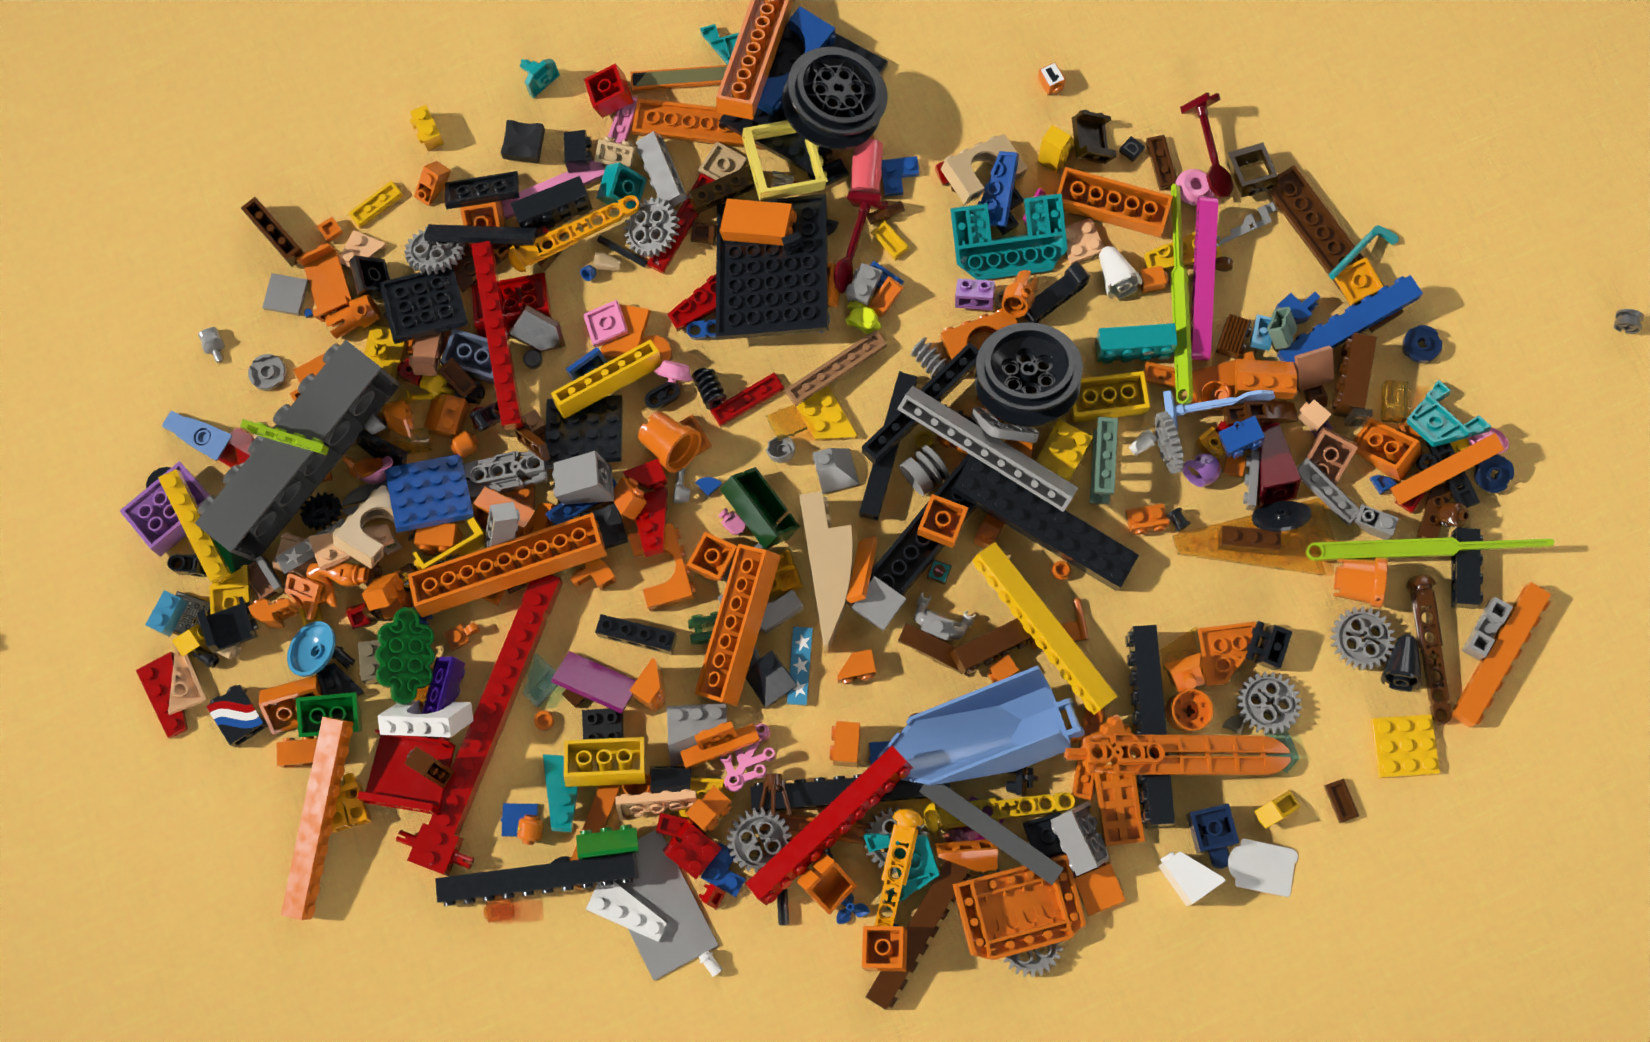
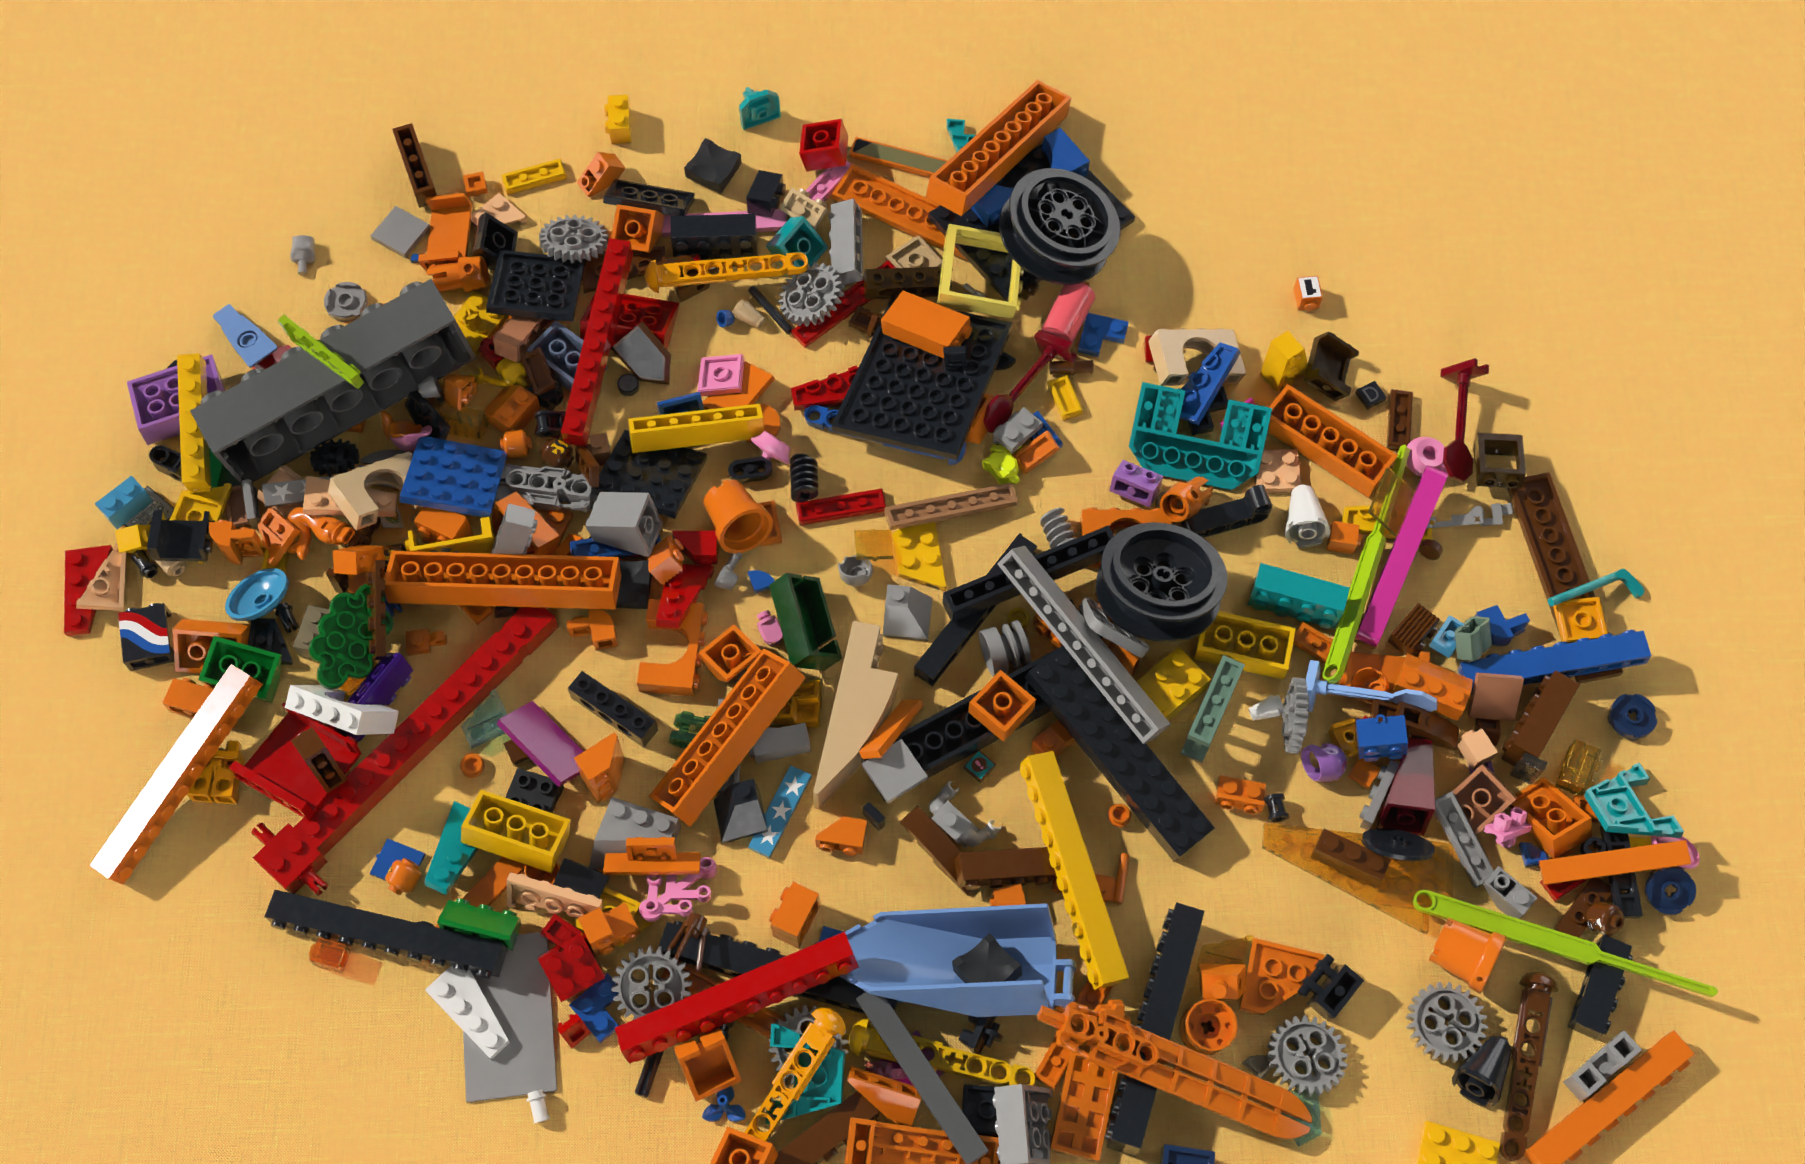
camera: 15 degrees right, 10 degrees down
red slope [346,602,371,629] -> none
black tile [424,224,538,245] -> none
black tile [808,158,849,187] -> none
none -> reddish brown wing [366,560,386,660]
none -> reddish brown head [540,438,574,468]
none -> black tile [863,802,885,831]
none -> black brick [952,933,1022,983]
none -> clear yellow piece [1368,468,1415,536]
none -> bright pink hips [1484,807,1532,848]

